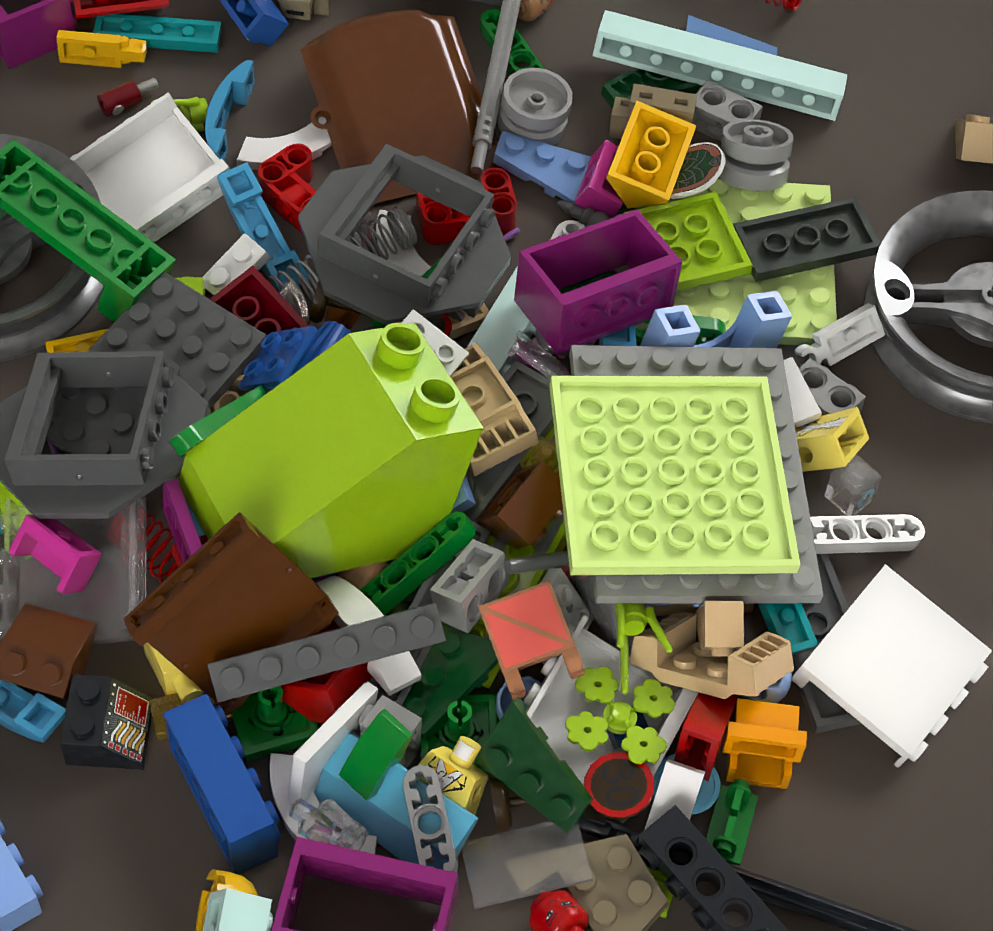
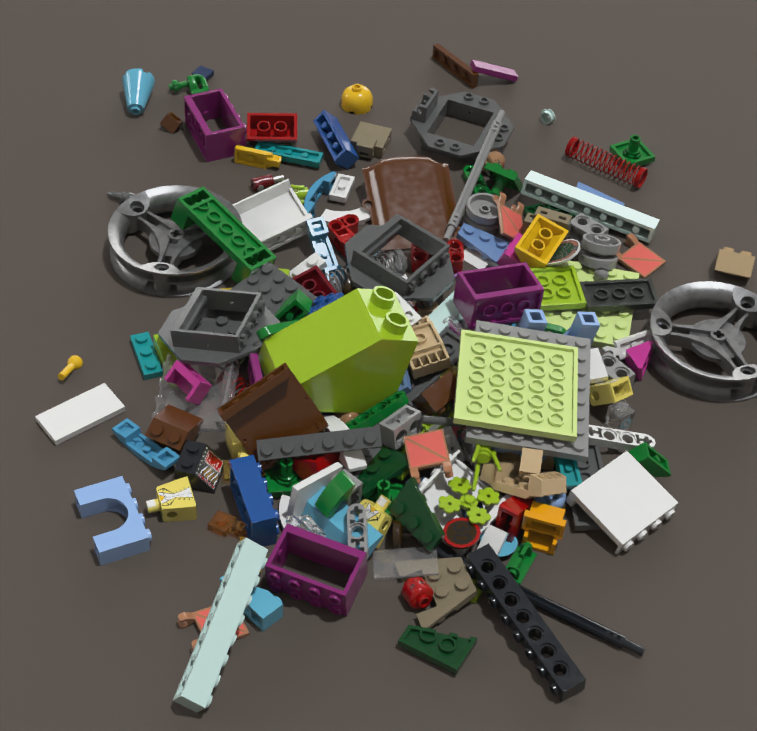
camera: 10 degrees right, 10 degrees down
none -> light yellow torso [146,476,197,522]
none -> clear orange plate [207,510,246,538]
none -> green slope [274,289,313,323]
none -> white plate [329,173,355,203]
none -> white sticker [464,247,491,269]
none -> green plate [484,162,523,197]
none -> flag [493,192,524,240]
none -> light grey hinge [594,266,609,281]
none -> flag [616,233,666,278]
none -> dark pink slope [625,341,653,381]
none -> green slope [628,442,671,477]

